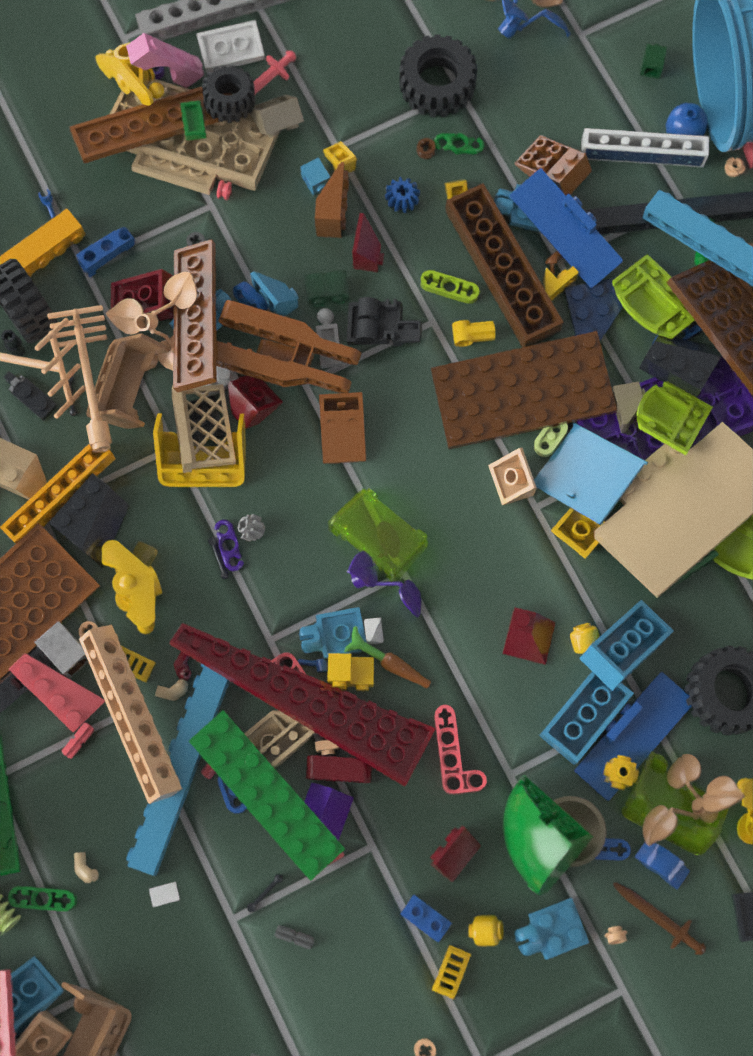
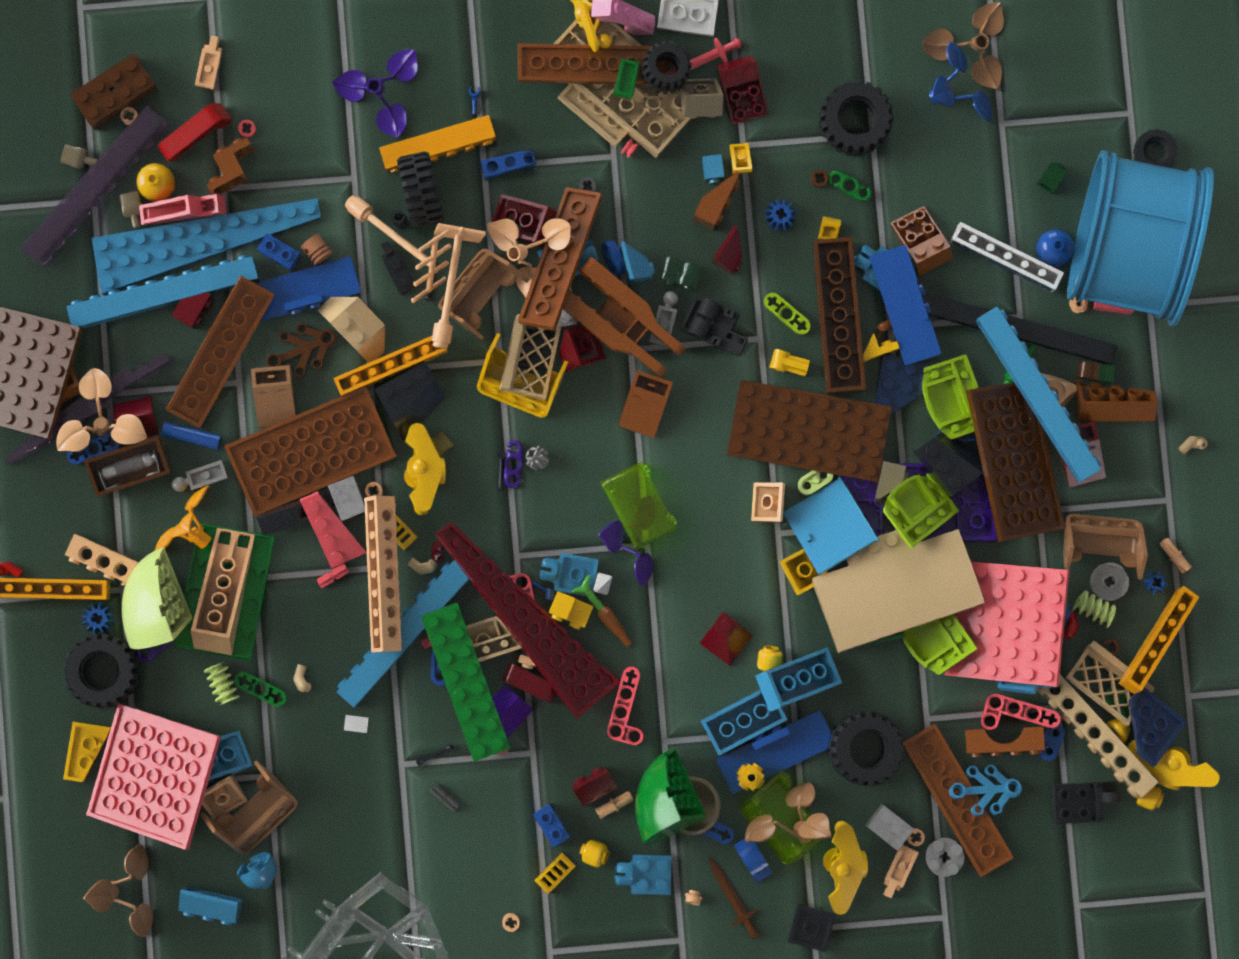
camera: 15 degrees right, 10 degrees up
none -> light nougat axle [595,791,633,819]
none -> dark red slope [716,55,769,125]

